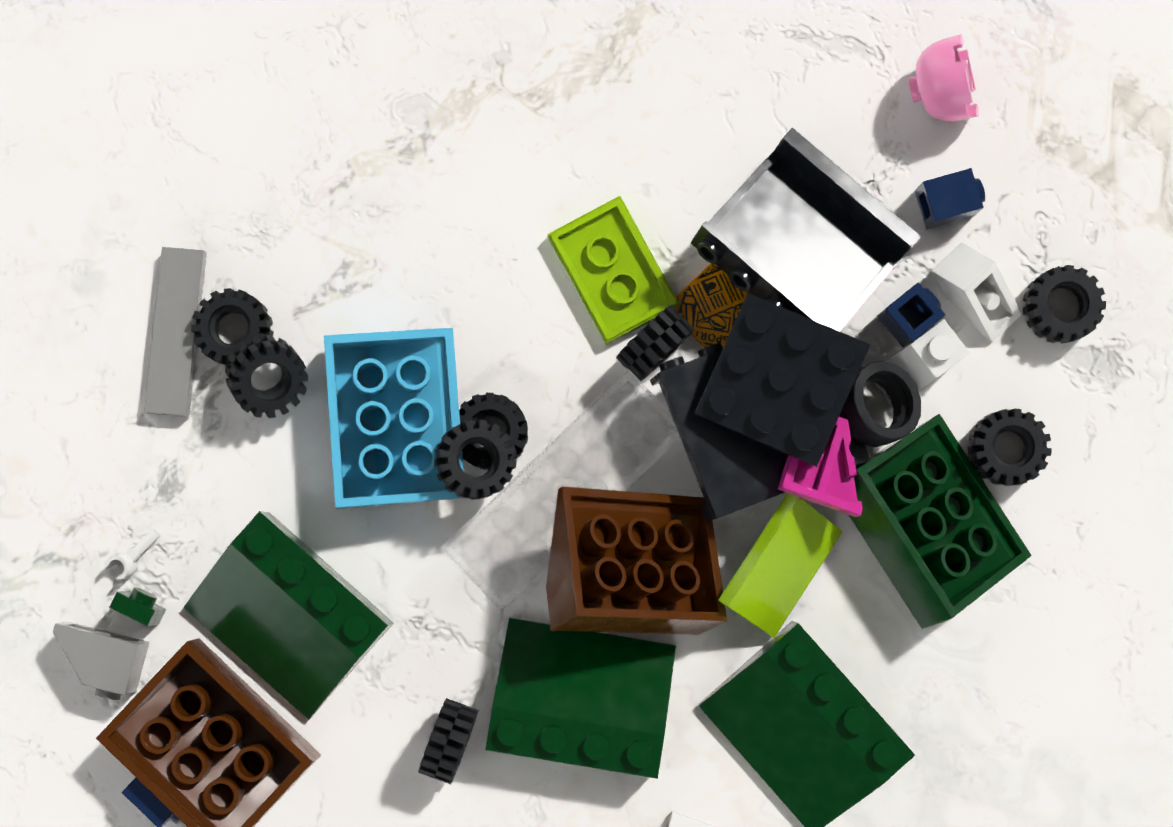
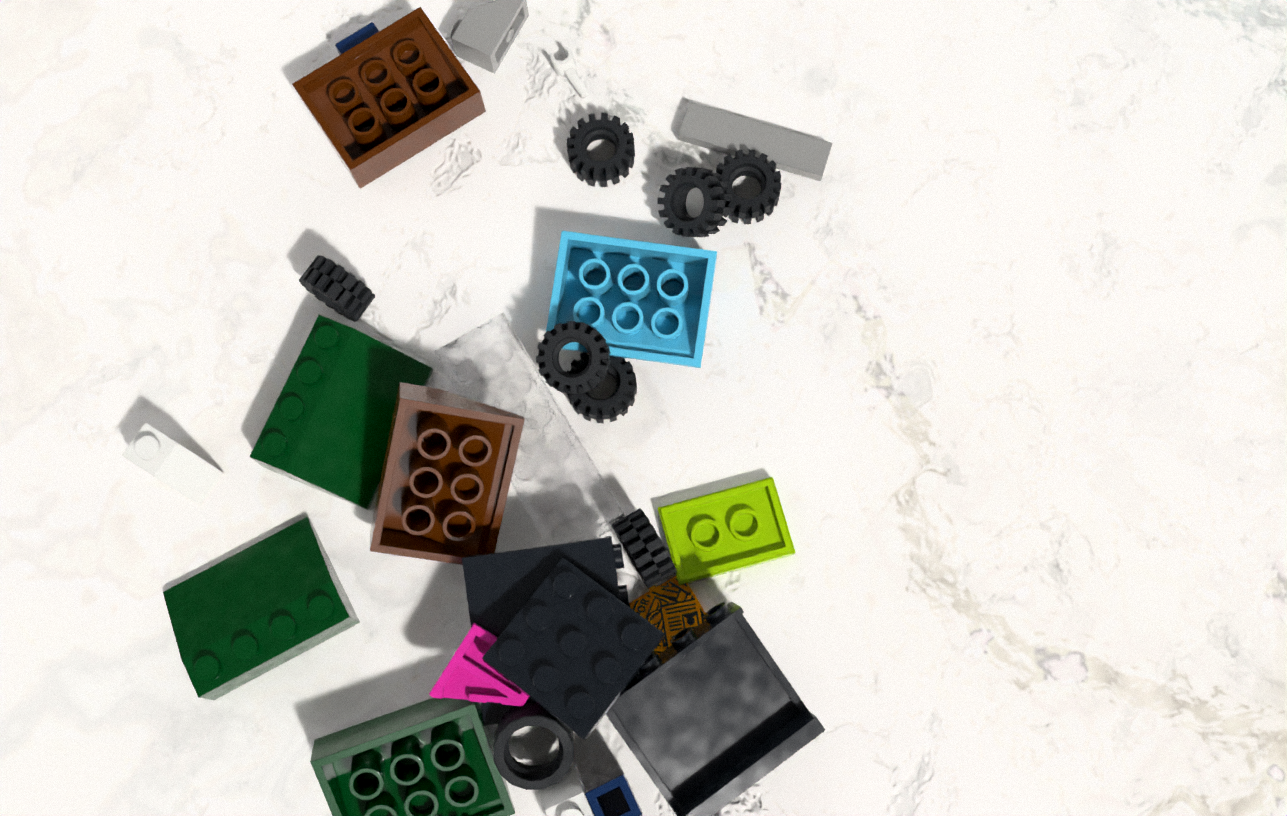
camera: 105 degrees right, 10 degrees down
dark green plate [109,587,166,626] -> none
dark green slope [183,511,394,720] -> none
lime tile [718,493,843,638] -> none
none -> black tyre [566,113,635,187]

